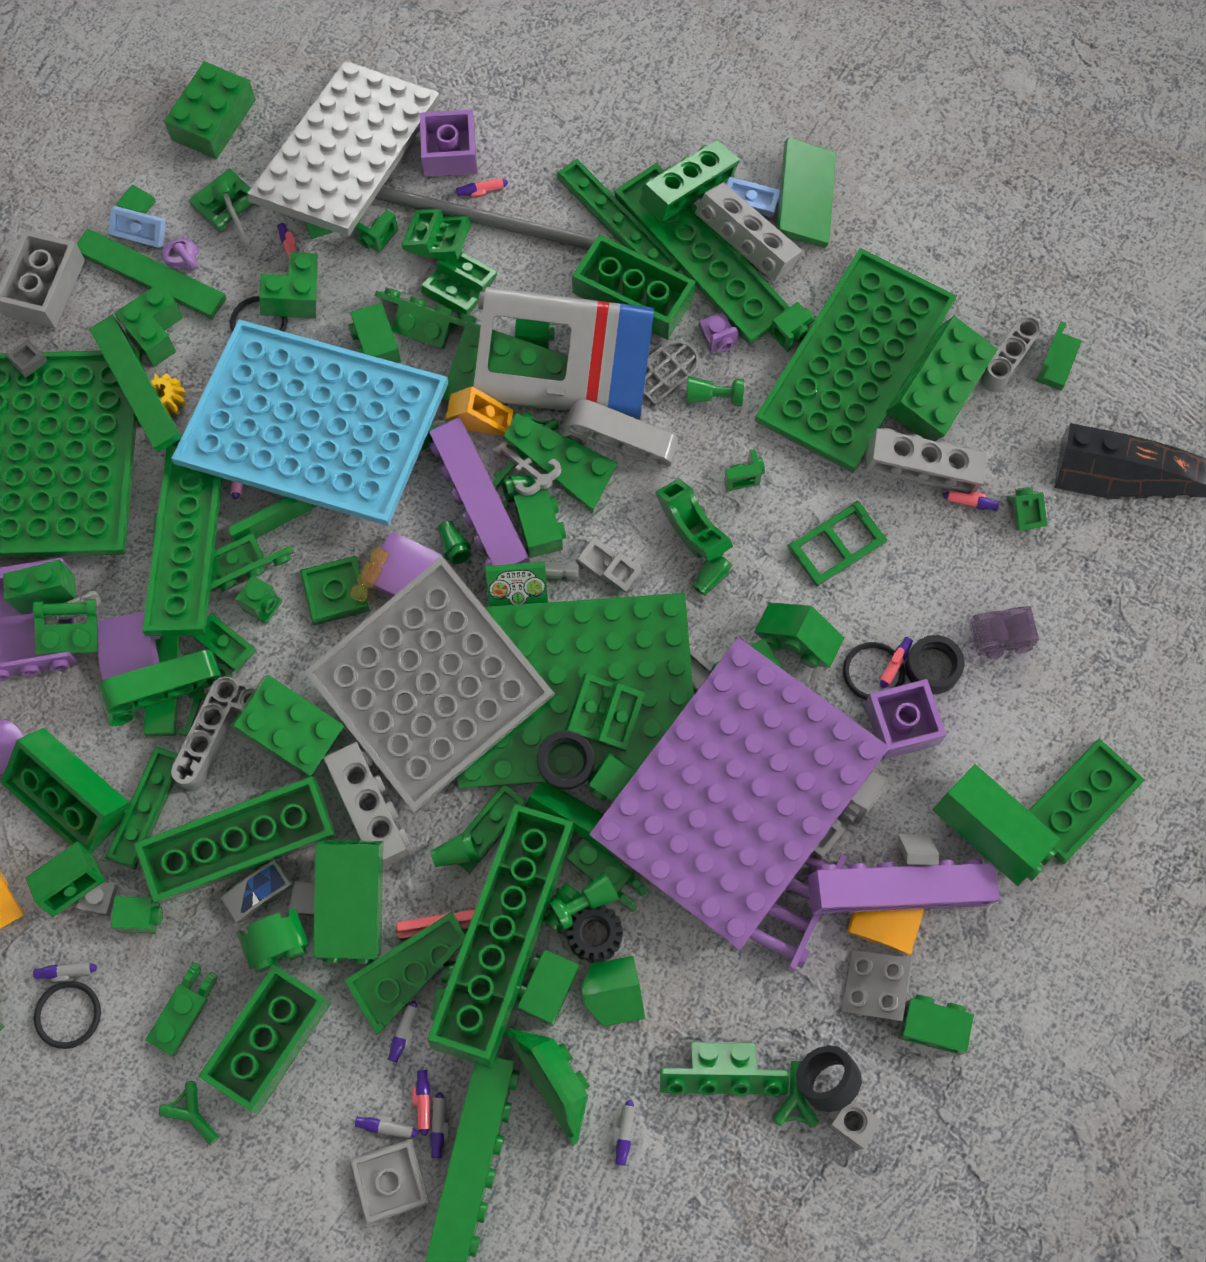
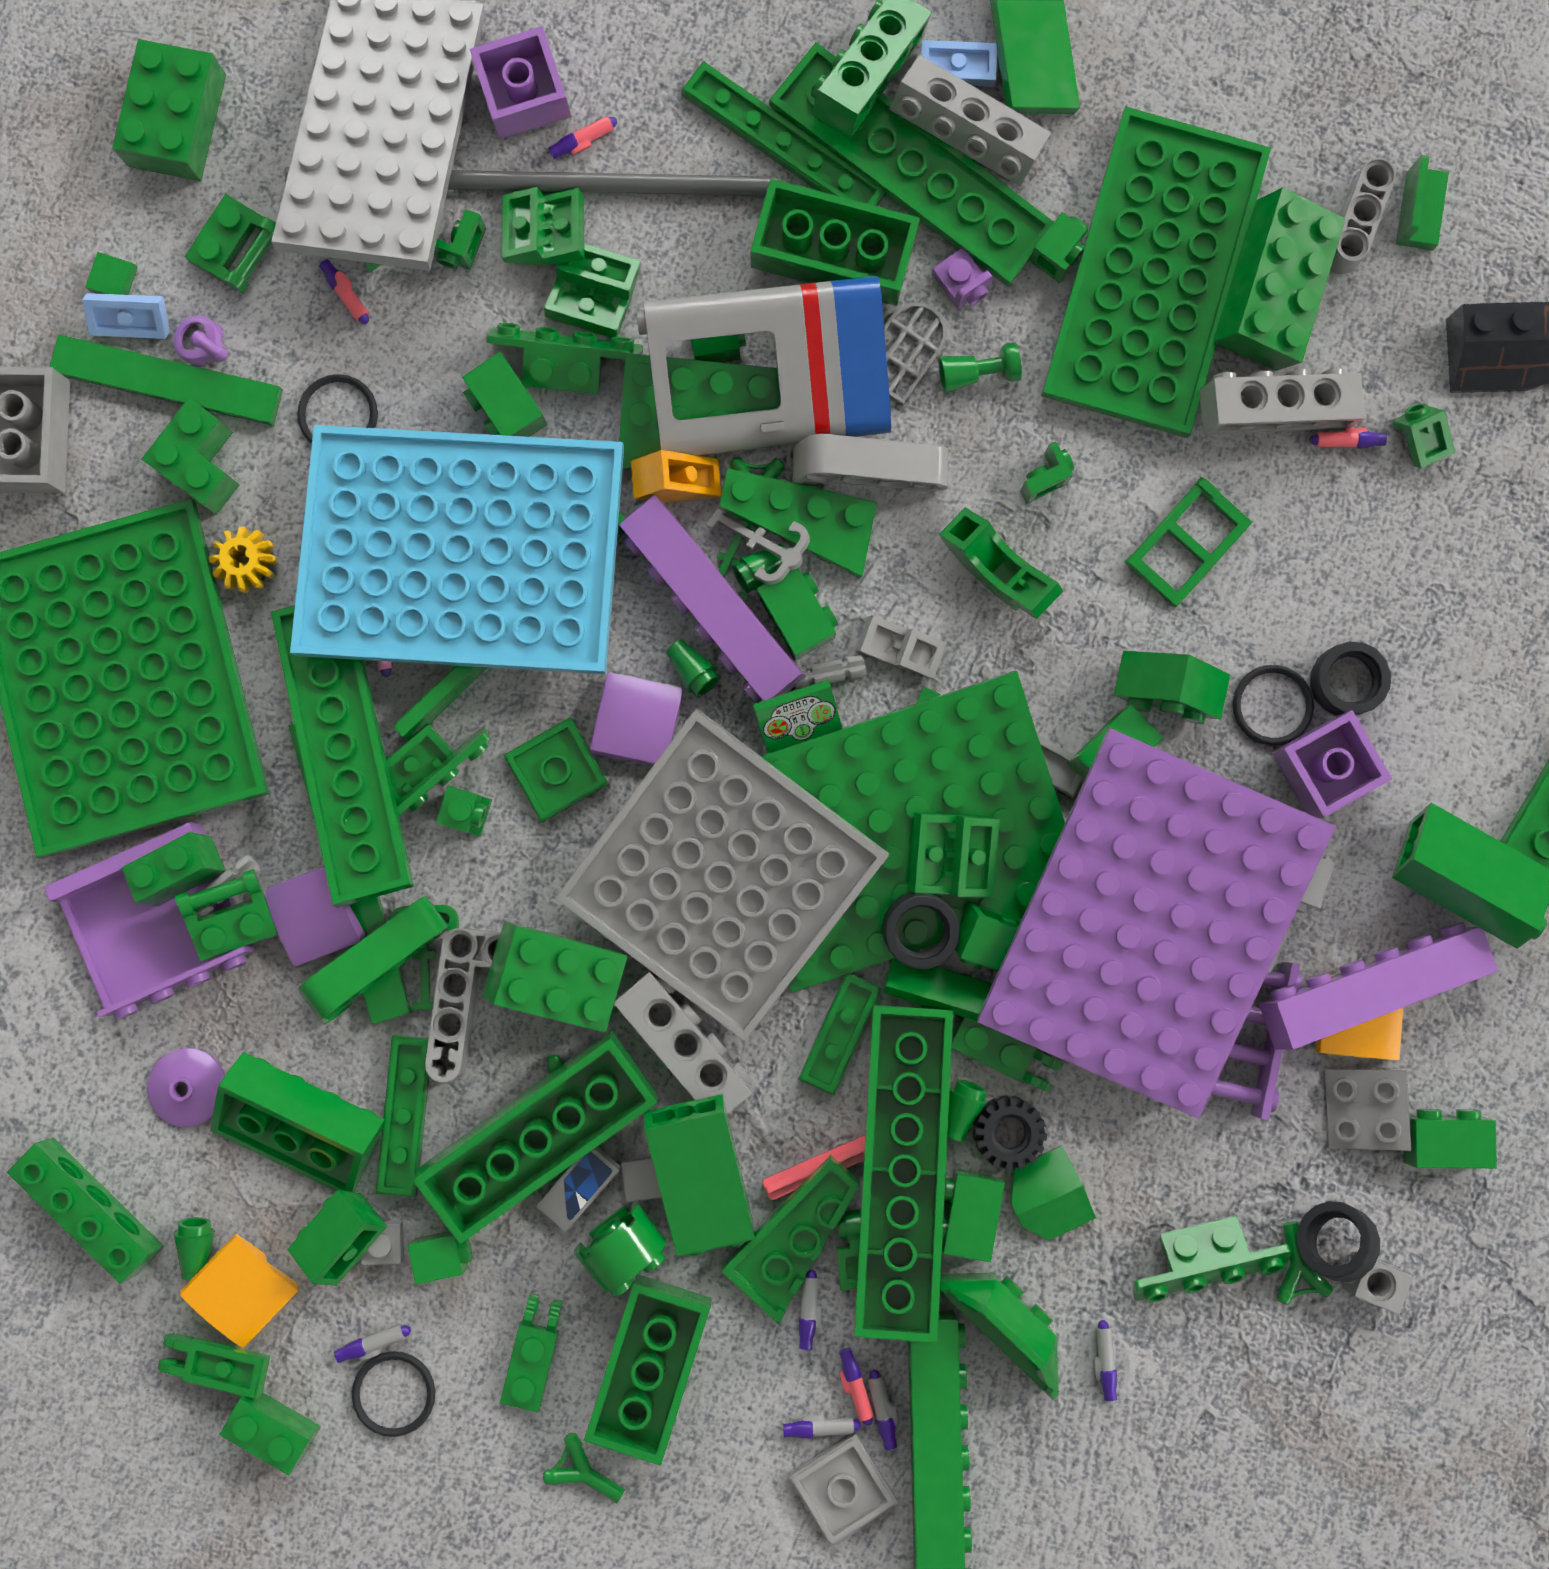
camera: 15 degrees left, 15 degrees up
dark grey tile [6,339,47,378] -> none
green tile [89,314,182,453] -> none
green plate [192,613,256,673] -> none
hinge [211,181,250,246] -> none
green brick [259,252,318,318] -> none
clear yellow axle [349,547,389,603] -> none
green cone [430,833,479,868] -> none
green piece [549,872,619,931] -> none
green cone [692,556,732,596] -> none
coral piece [879,637,913,688] -> none
light grey tile [897,834,939,866] -> none
clear purple brick [969,606,1039,658] -> none

